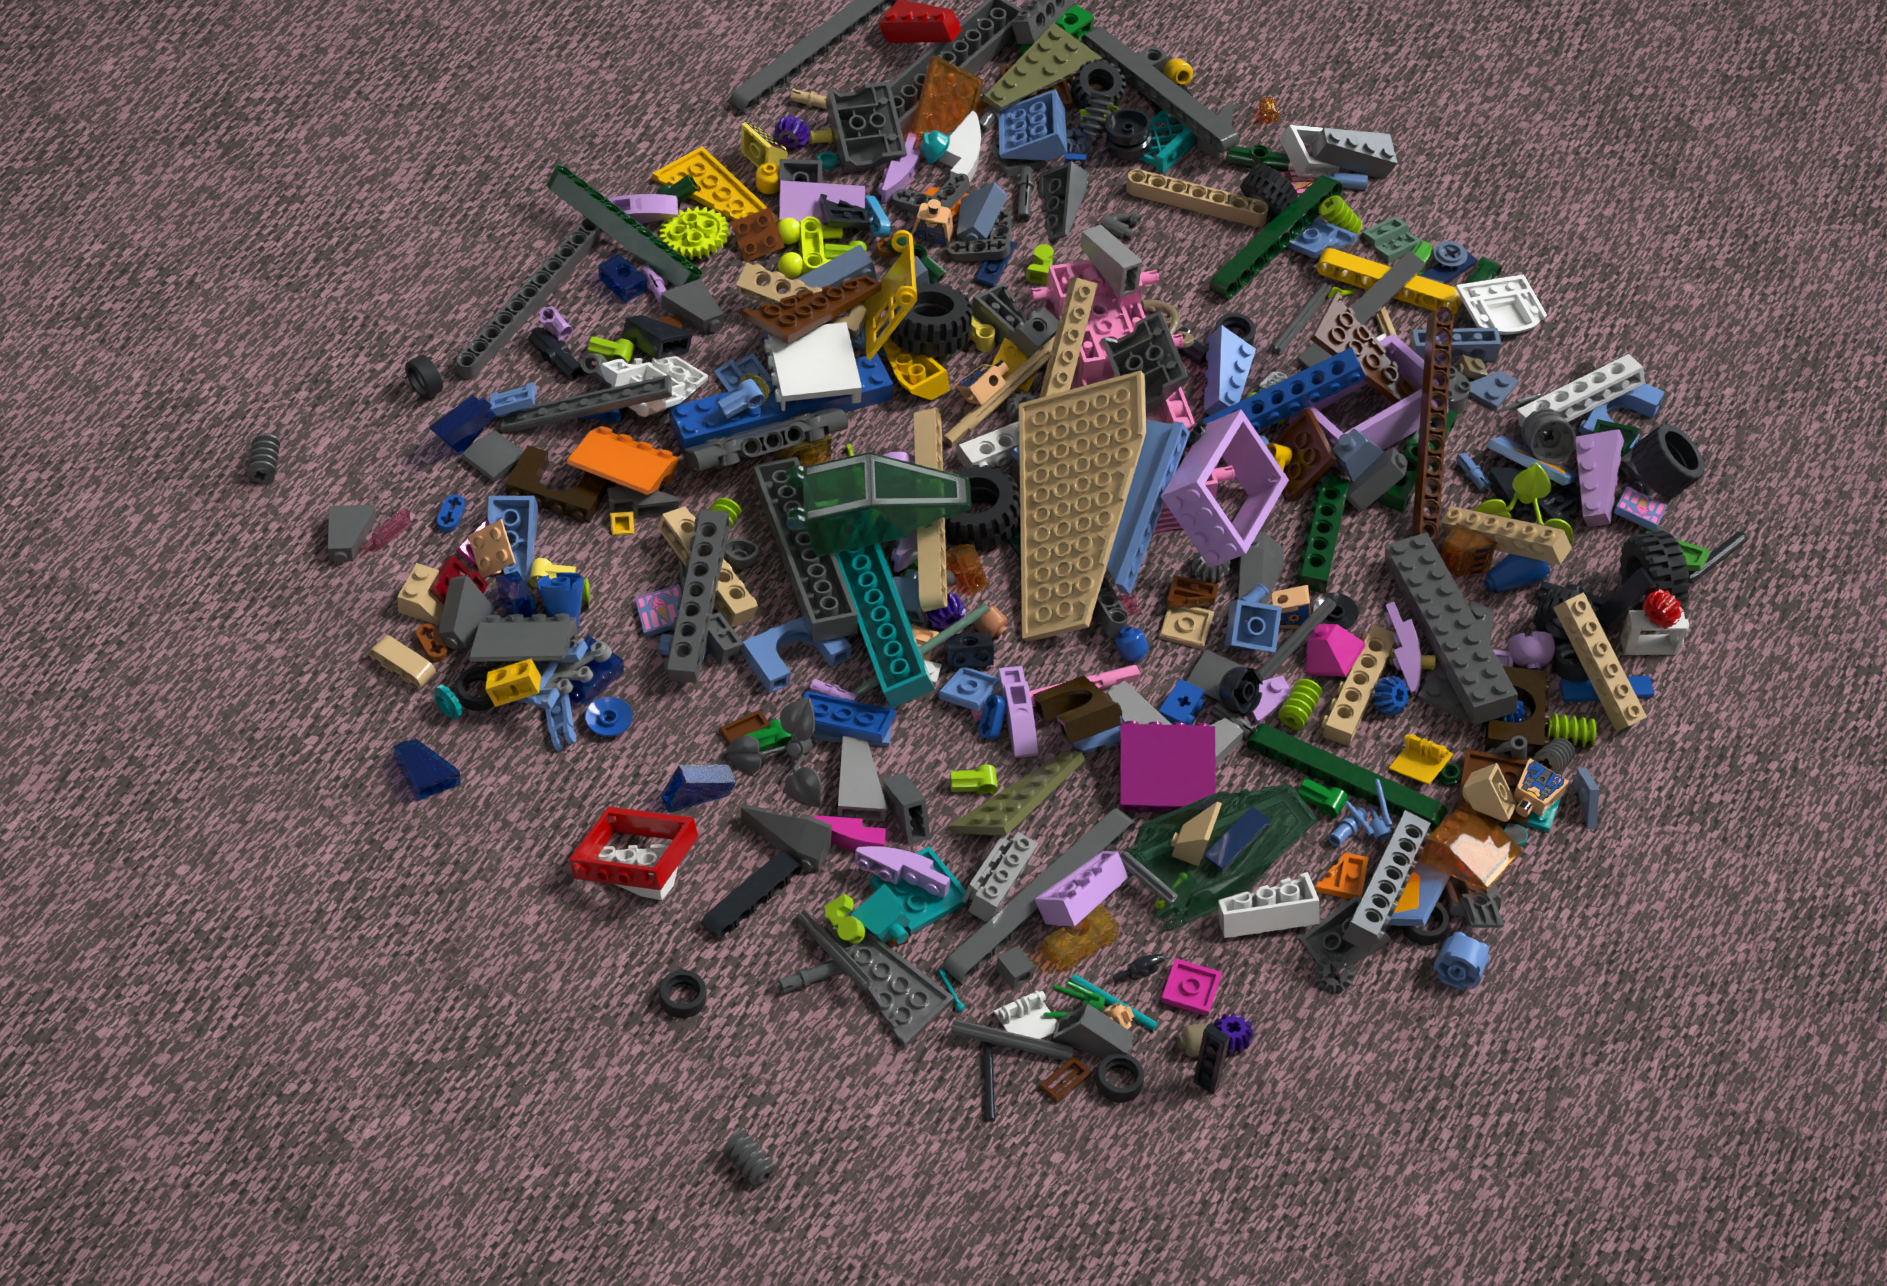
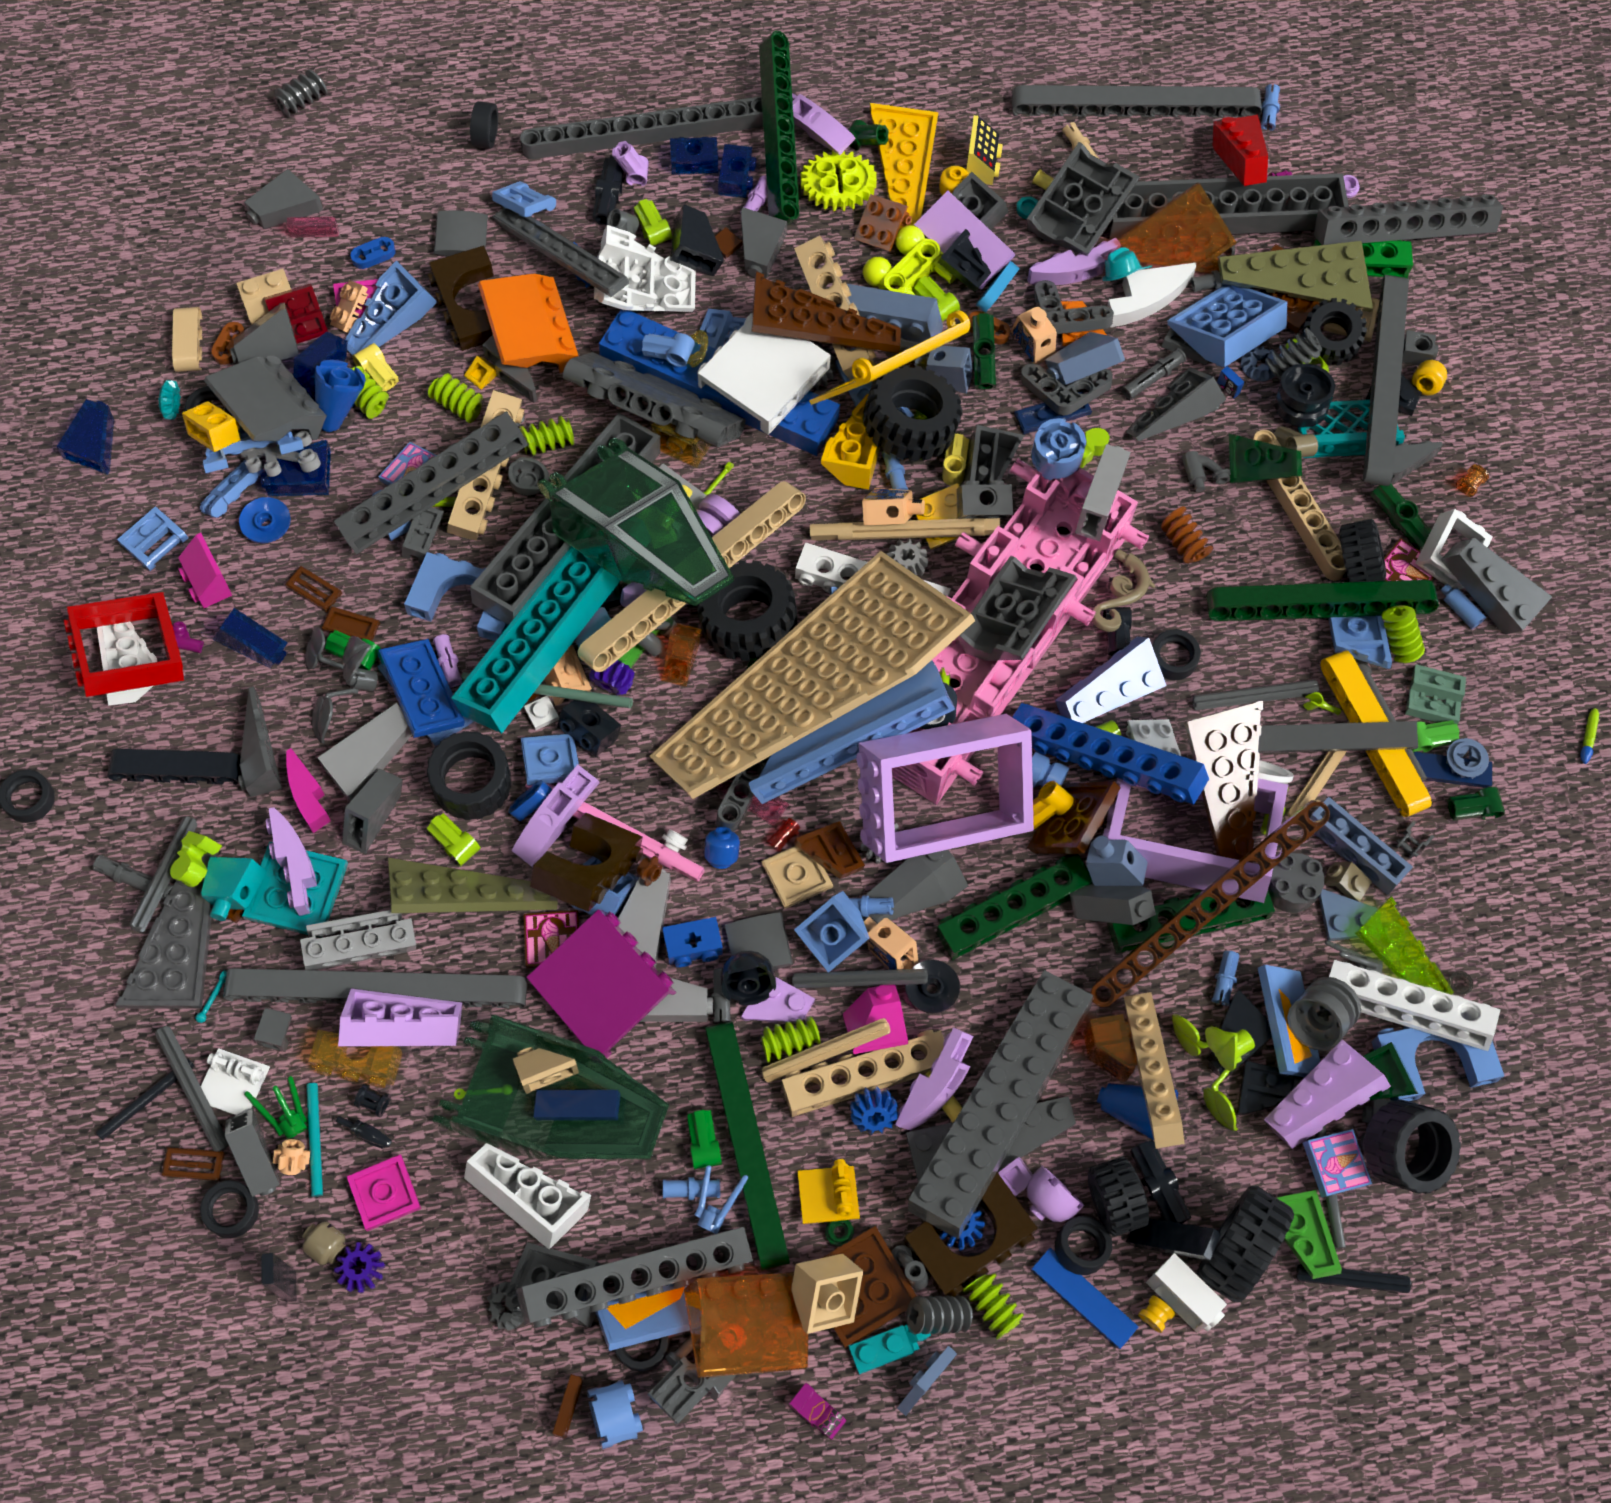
camera: 50 degrees right, 15 degrees up
clear blue slope [429,395,496,455] -> none
dark purple gear [774,115,810,151] -> none
nougat head [974,606,1007,639] -> none
tan brick [1039,278,1097,398] -> none
dark grey axle [1120,851,1177,905] -> none
black gear [1185,419,1207,448] -> none
orange wing [1315,852,1369,899] -> none
white slope [1455,275,1547,335] -> none
tile [1503,824,1528,848] -> none
torso [1513,758,1569,817] -> none
tan brick [1553,592,1647,731] -> none
red gear [1642,589,1684,629] -> none
none -> medium blue plate [117,506,188,571]
none -> dark pink slope [178,533,232,608]
none -> reddish brown tile [285,566,342,613]
none -> black bush [354,1083,391,1118]
none -> black tyre [427,731,512,820]
none -> lime piece [428,373,483,423]
none -> tile [524,910,579,968]
none -> reddish brown tile [552,1374,583,1439]
none -> reddish brown plate [637,856,662,887]
none -> white plate [662,829,688,852]
none -> clear blue brick [670,136,718,175]
none -> tan axle [762,1018,890,1083]
none -> clear red pin [767,817,800,852]
none -> magenta leg [789,1383,846,1440]
none -> medium blue pin [881,451,908,490]
none -> medium blue brick [1031,418,1086,480]
none -> yellow wheel [1138,1295,1175,1333]
none -> dark orange piece [1161,506,1213,564]
none -> dark green wing [1229,434,1302,484]
none -> dark tan piece [1273,427,1318,457]
none -> clear neon green wing [1355,896,1454,995]
none -> lime piece [1580,708,1599,764]

